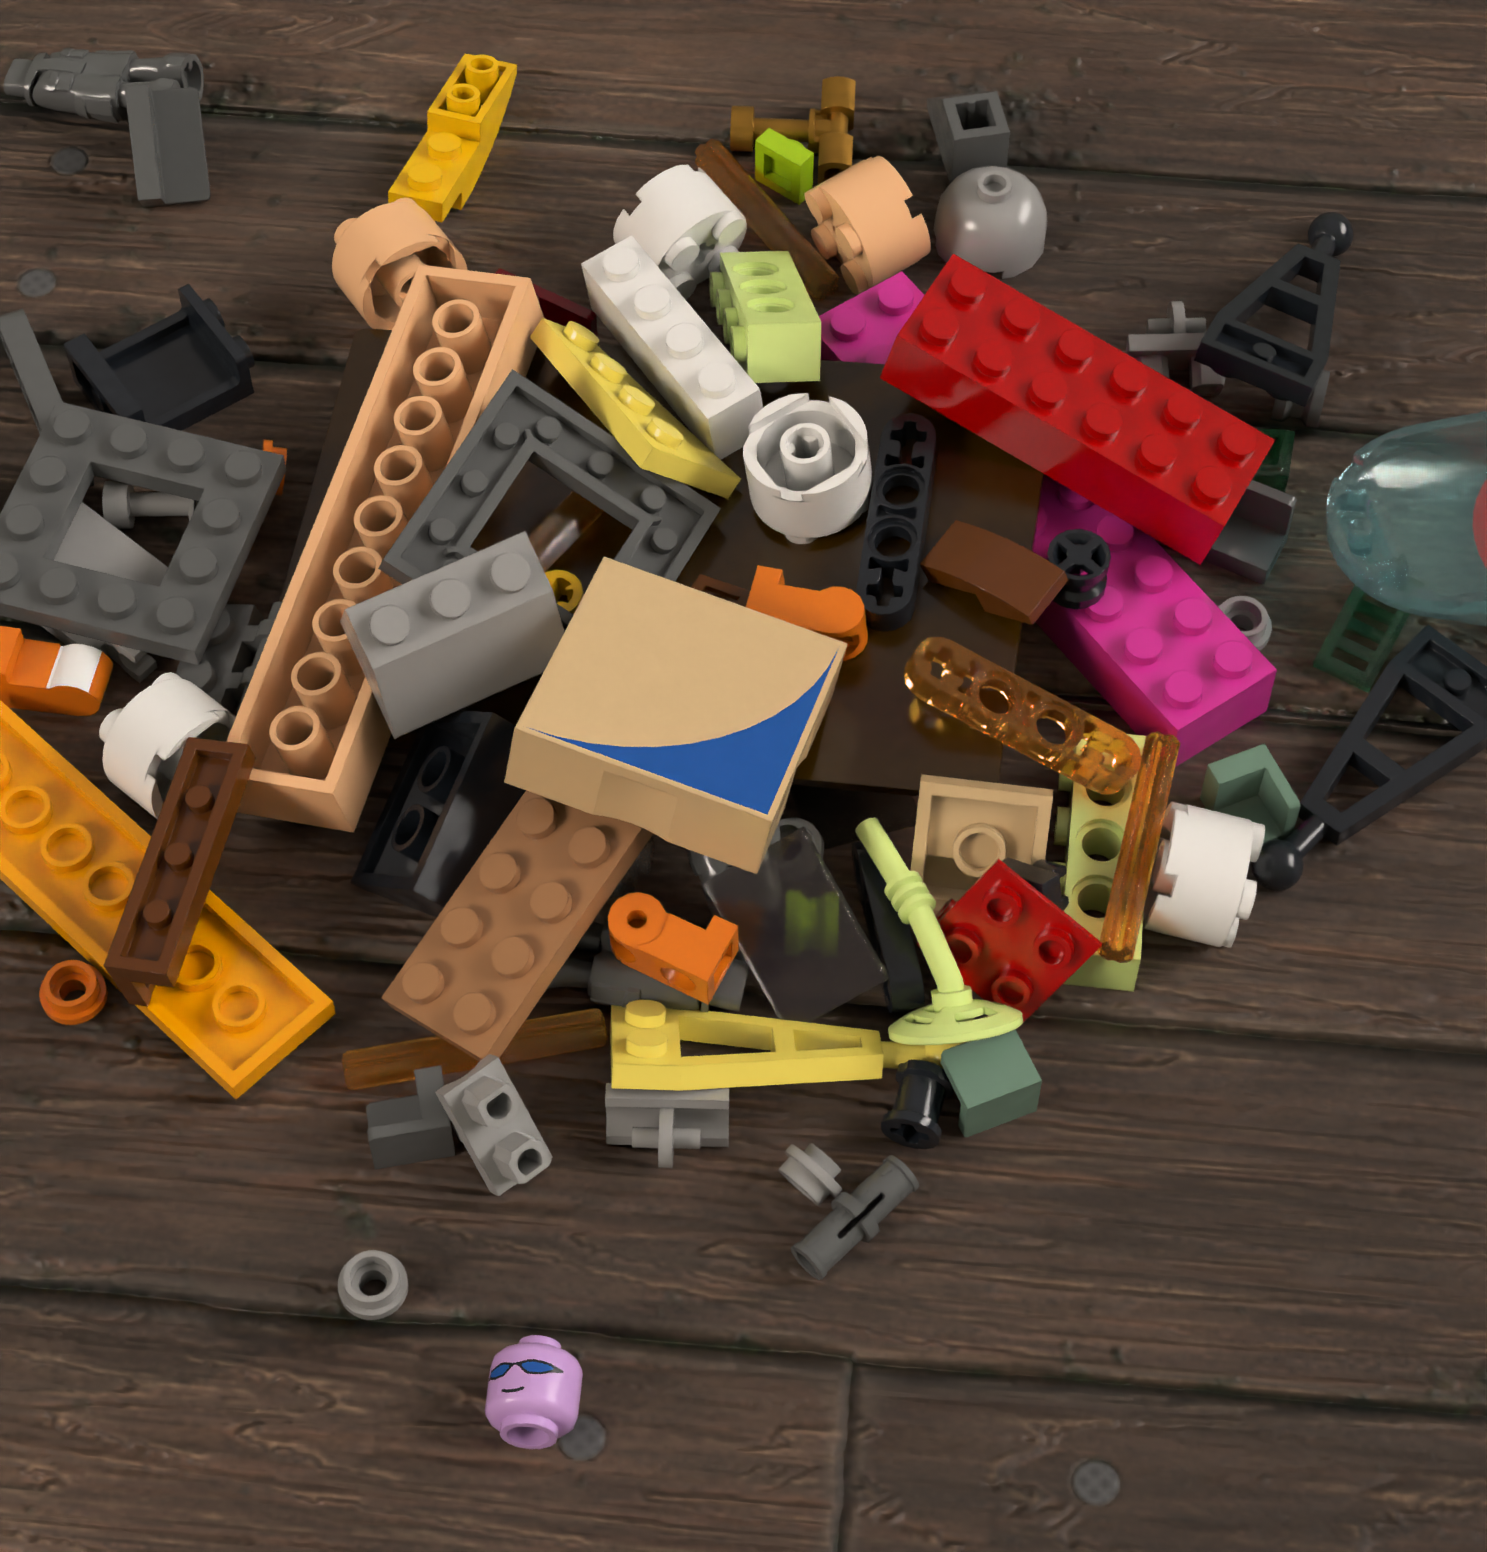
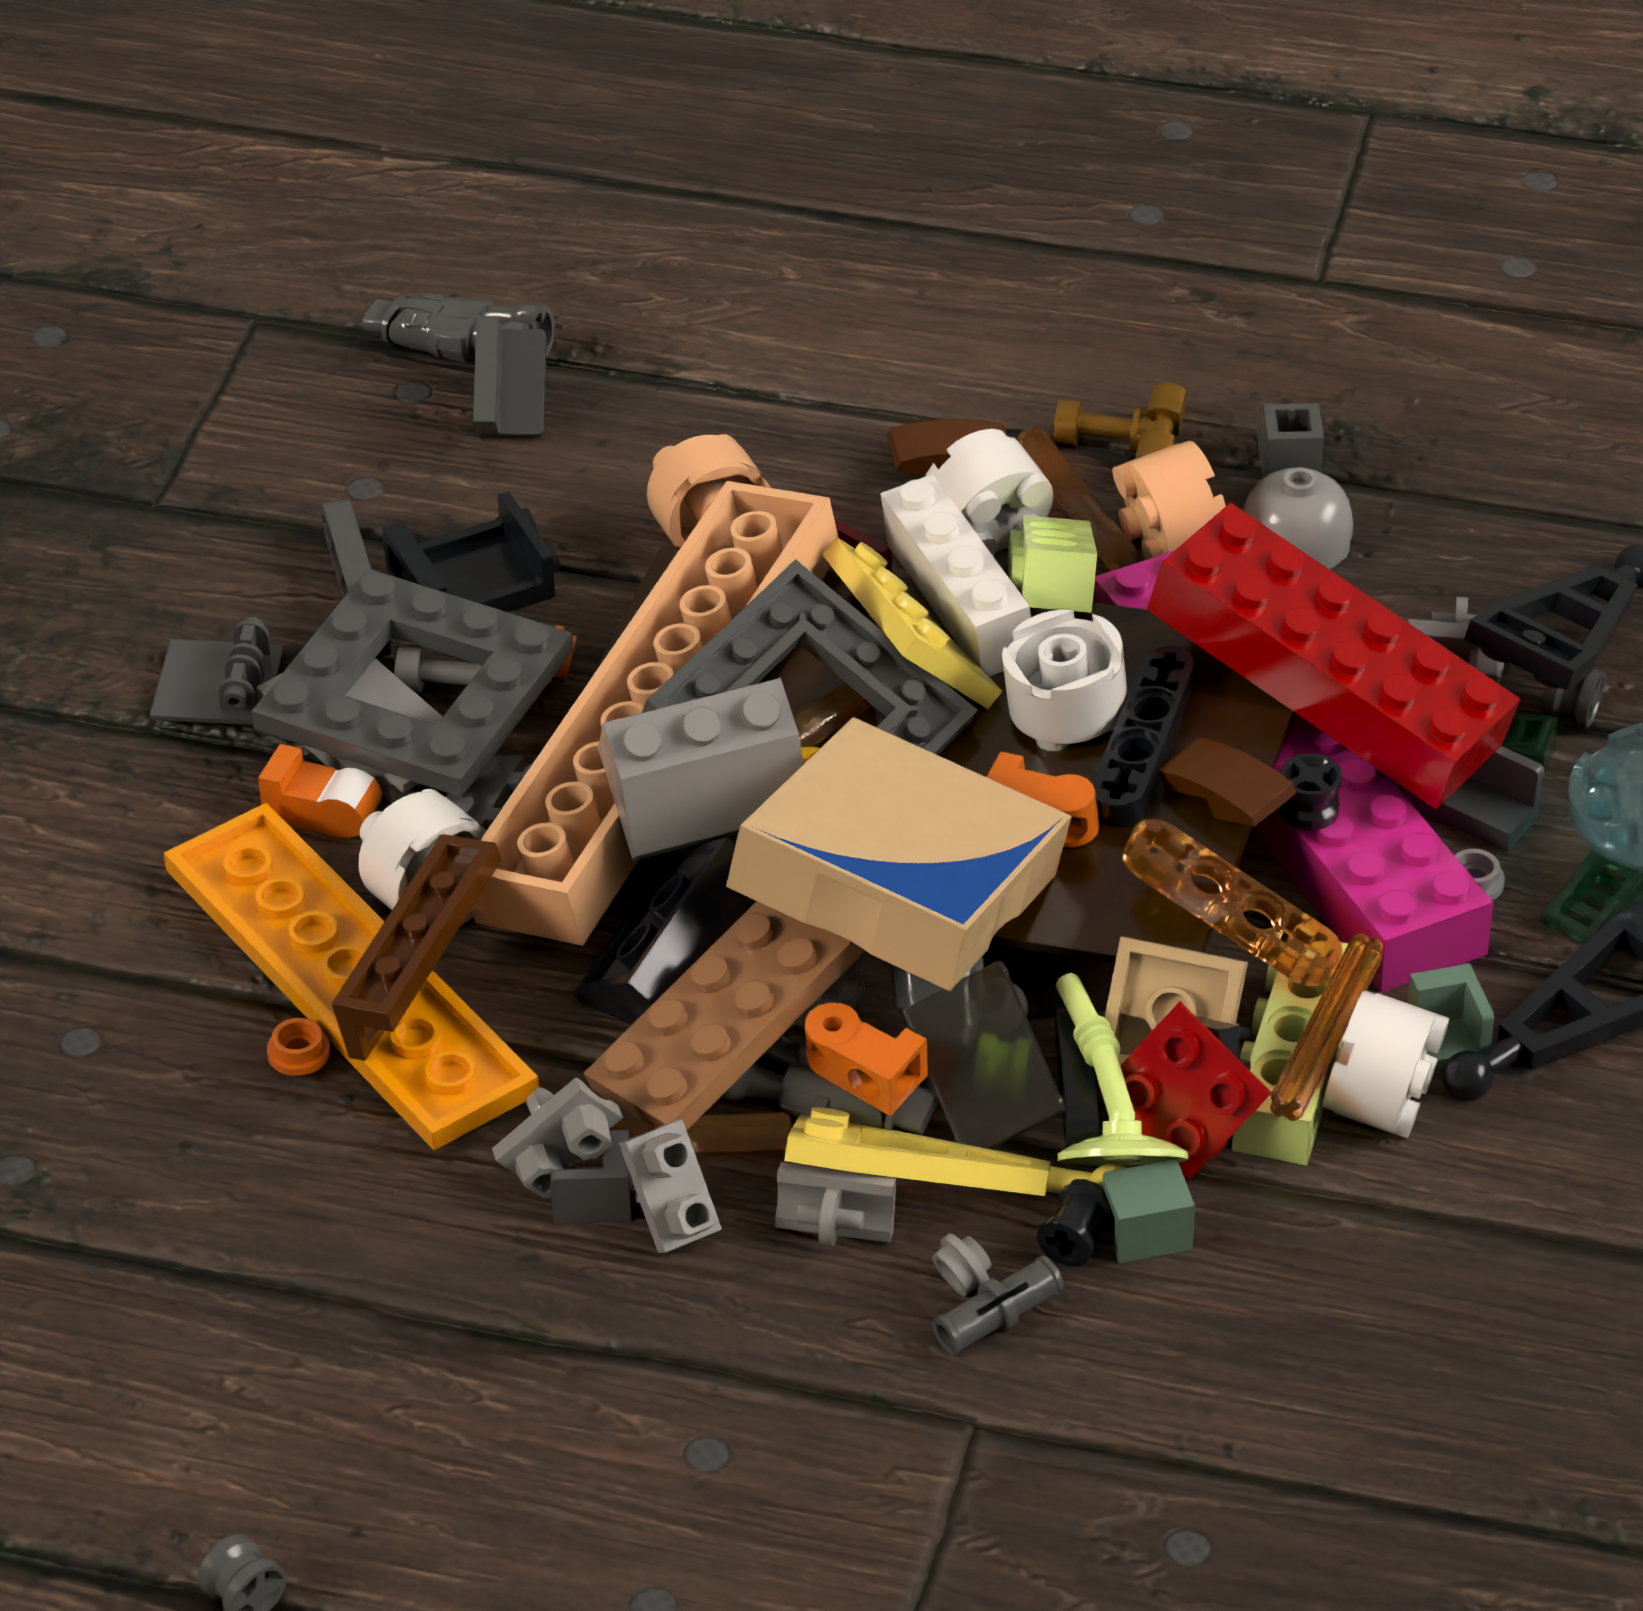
camera: 10 degrees right, 15 degrees down
light grey plate [338,1250,408,1320] -> none
yellow slope [388,53,517,223] -> none
lavender head [485,1335,583,1449] -> none
lime plate [755,128,814,205] -> none
none -> light grey hips [492,1077,623,1199]
none -> reddish brown slope [887,419,1007,476]

